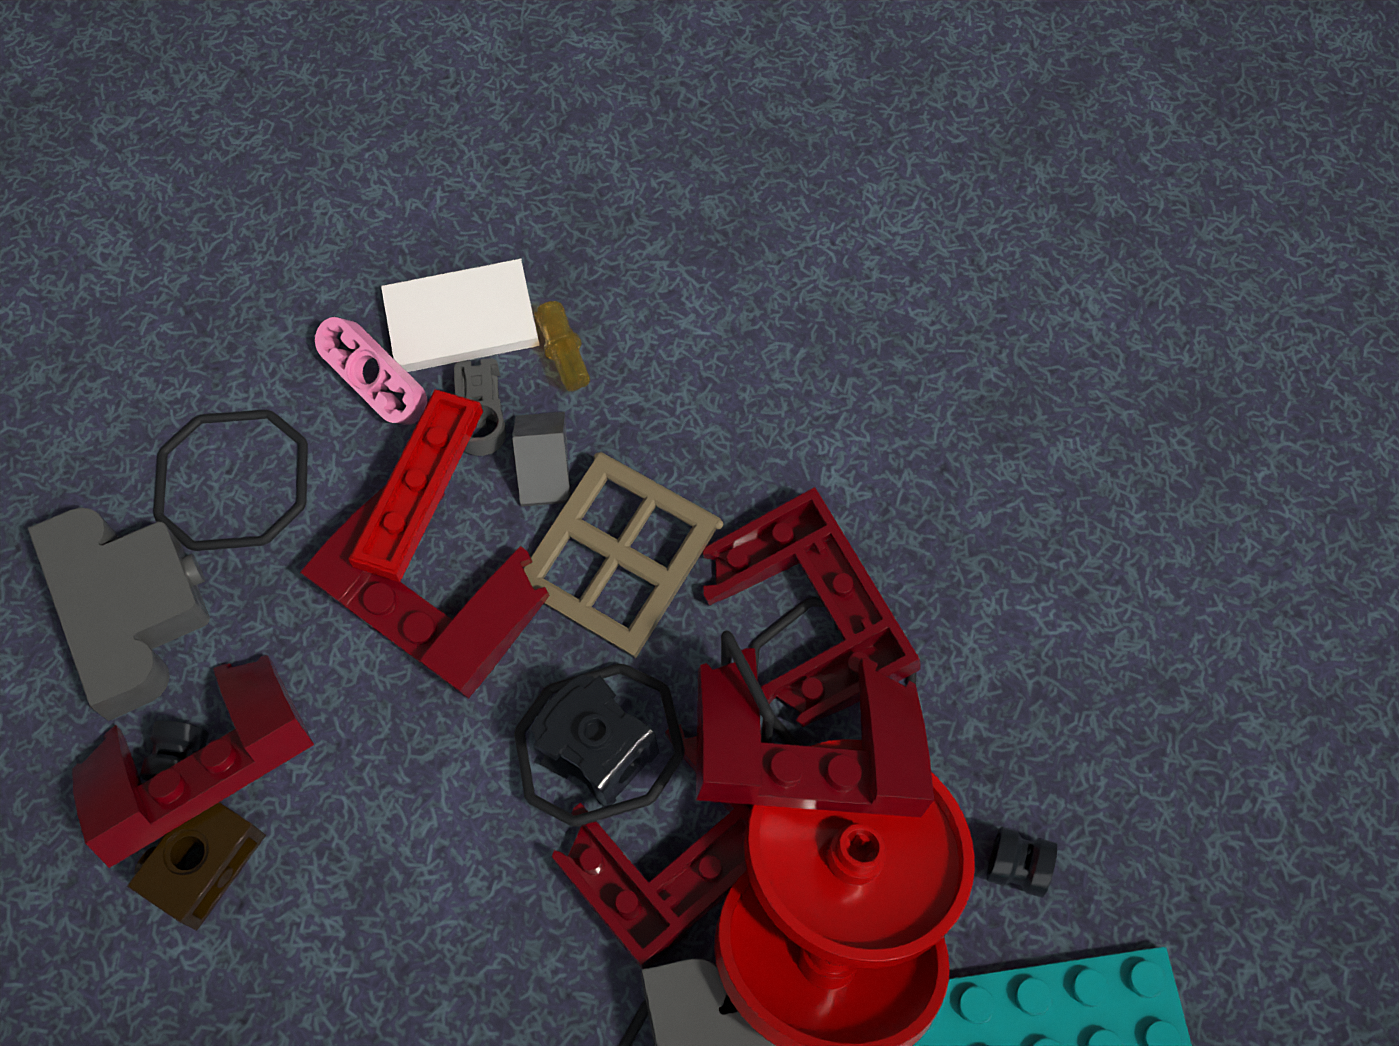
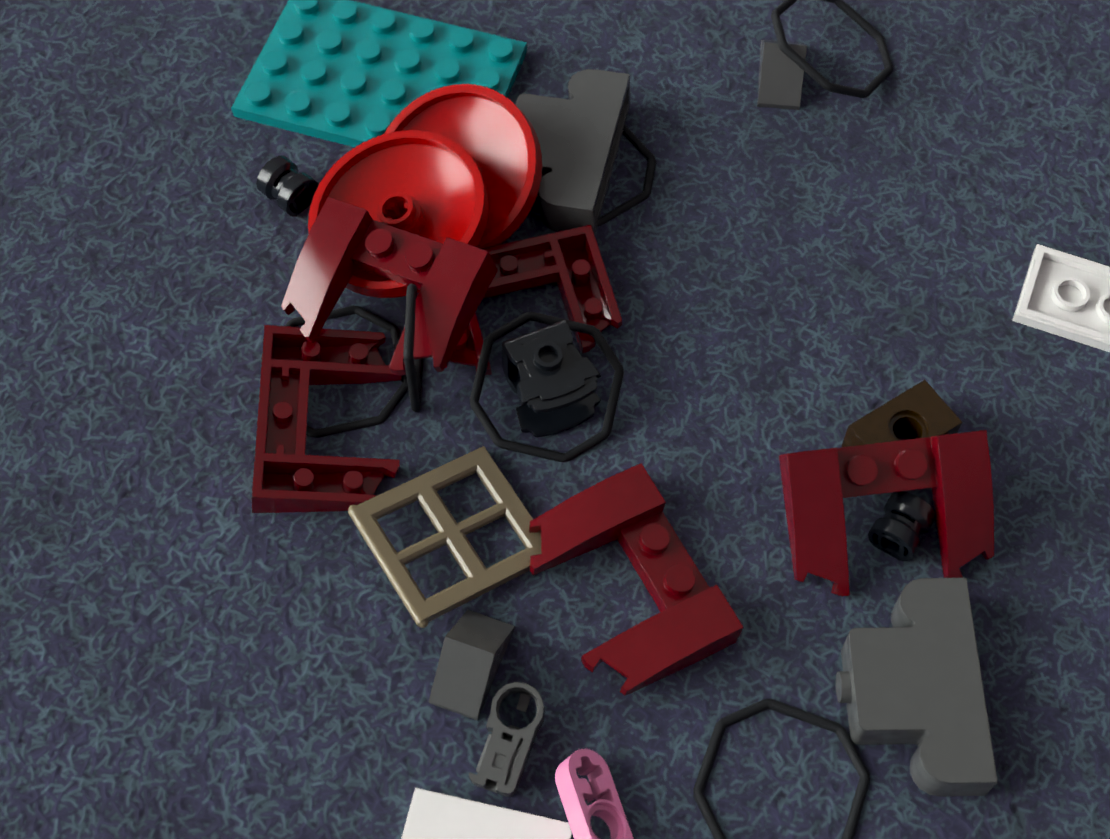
camera: 155 degrees left, 5 degrees down
red tile [348,389,483,582] -> none
clear yellow axle [534,301,590,392] -> none

